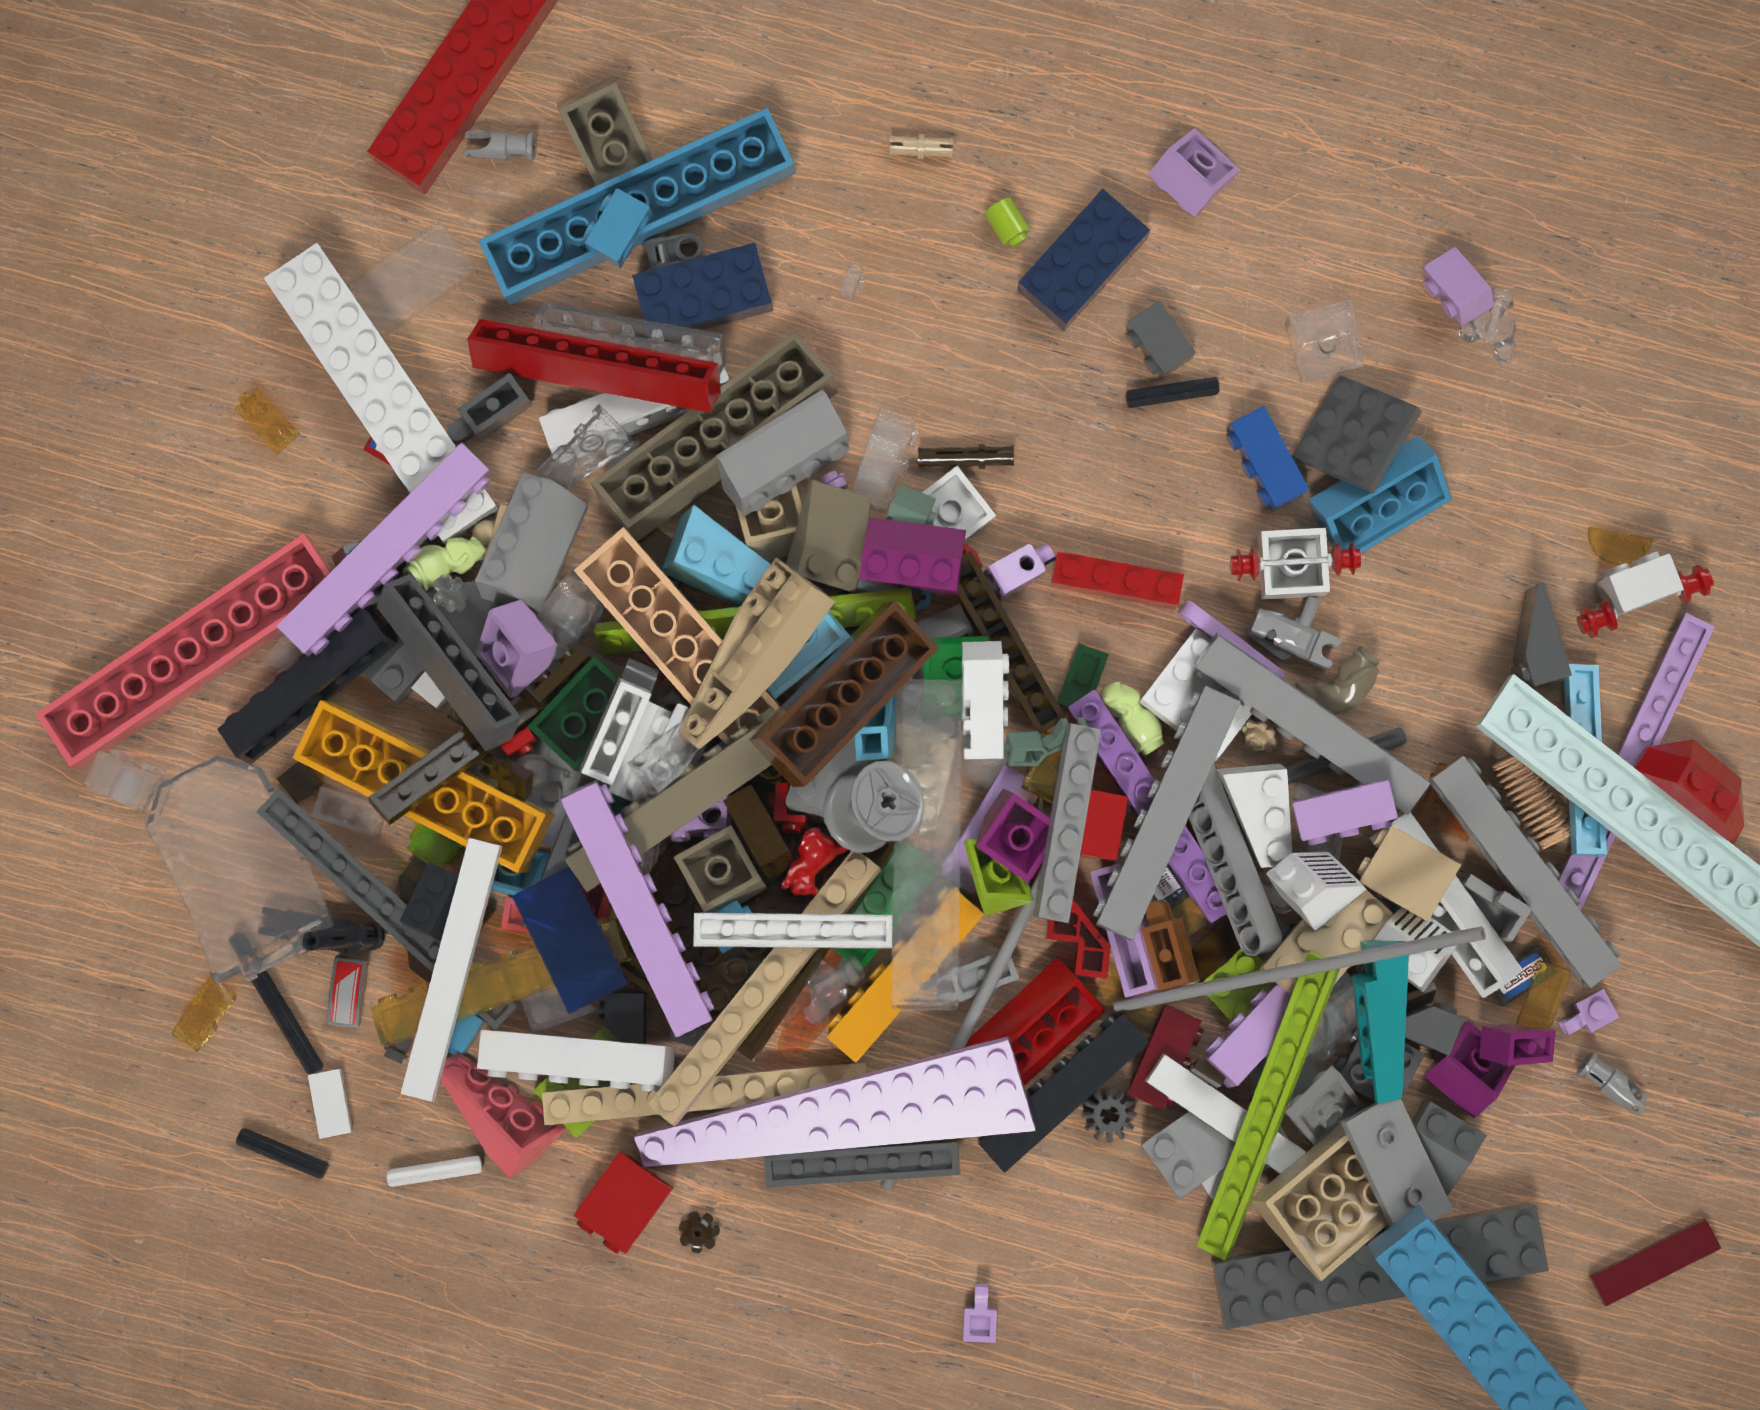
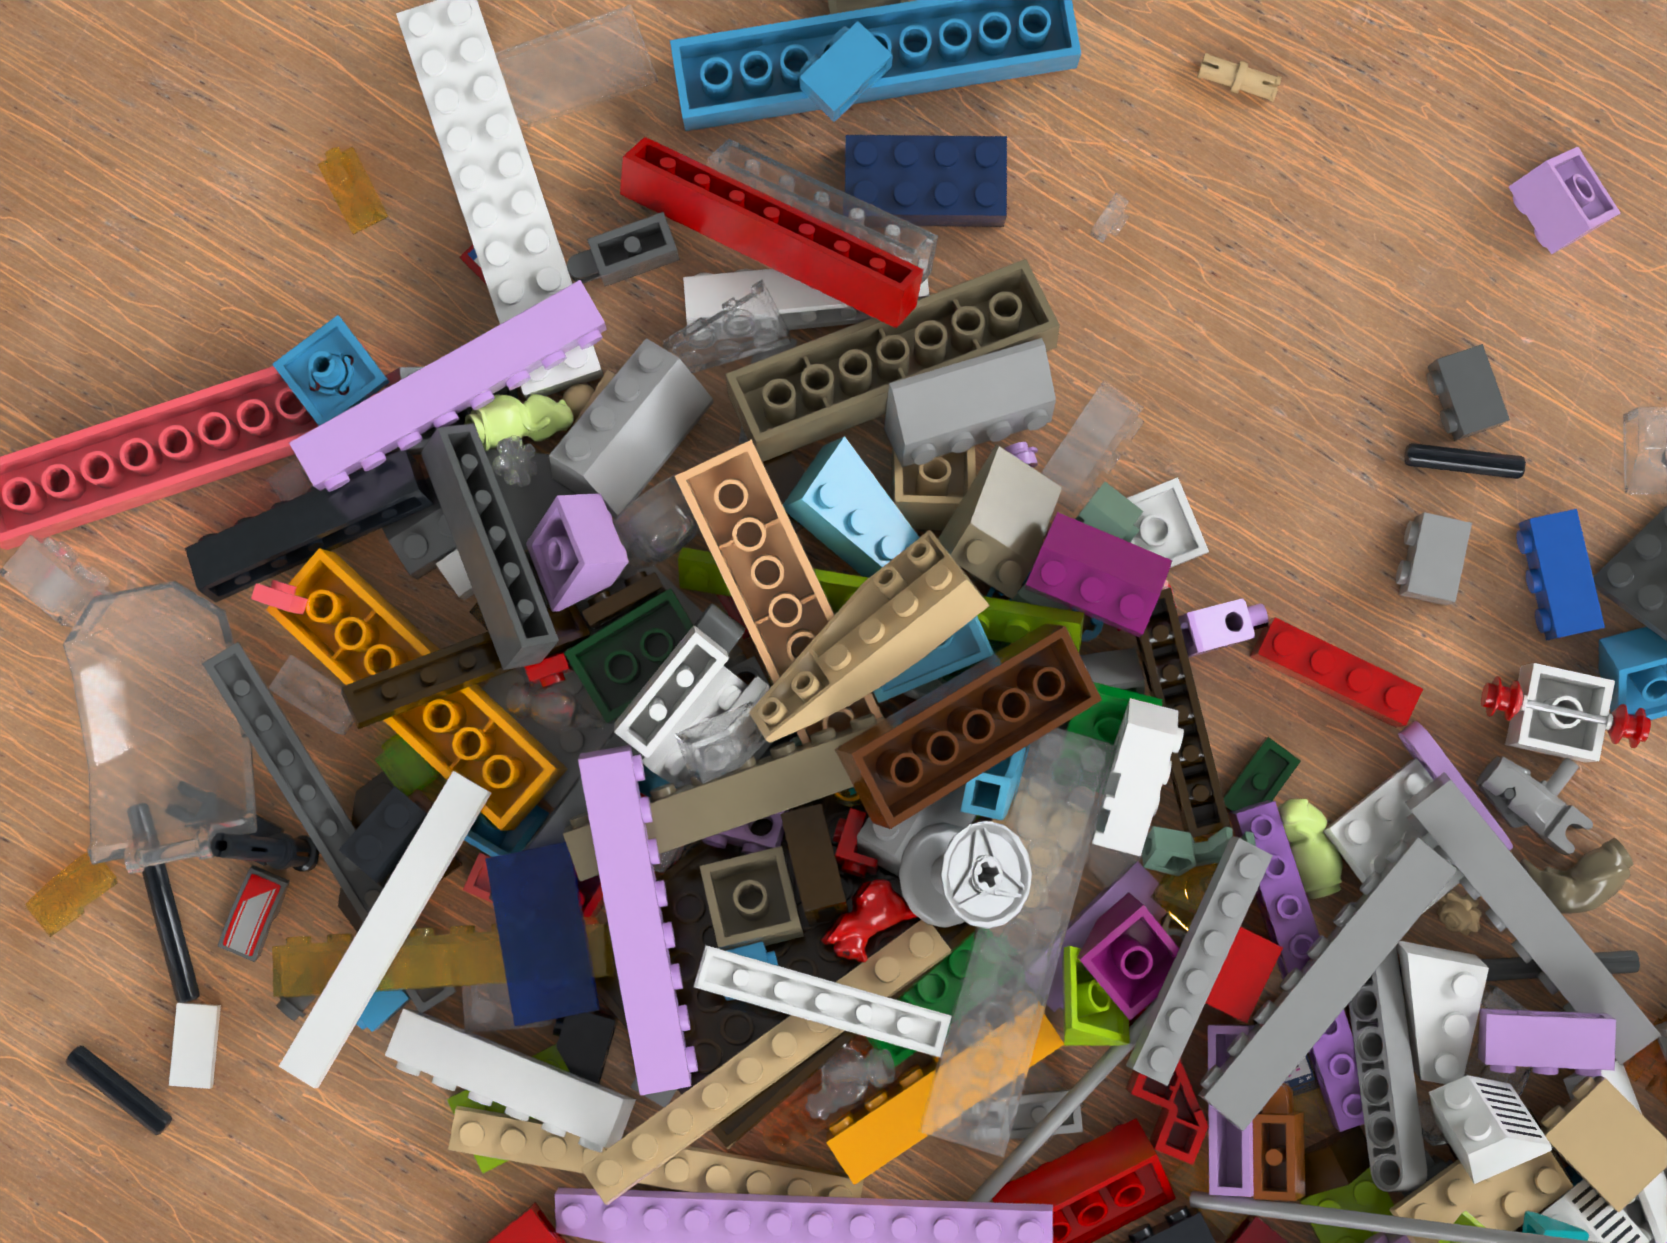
camera: 10 degrees right, 0 degrees up
dark brown tile [277,761,323,804] -> none
white axle [386,1155,483,1187] -> none
coral wedge [440,1052,566,1178] -> none
dark brown plate [479,753,533,802] -> none
dark grey piece [642,233,706,271] -> none
dark brown pin [918,444,1014,469] -> none
lime brick [984,197,1031,248] -> none
dark blue brick [1017,188,1150,331] -> none
none -> coral plate [251,580,308,615]
none -> dark azure plate [272,315,390,426]
none -> light grey brick [1396,512,1472,606]

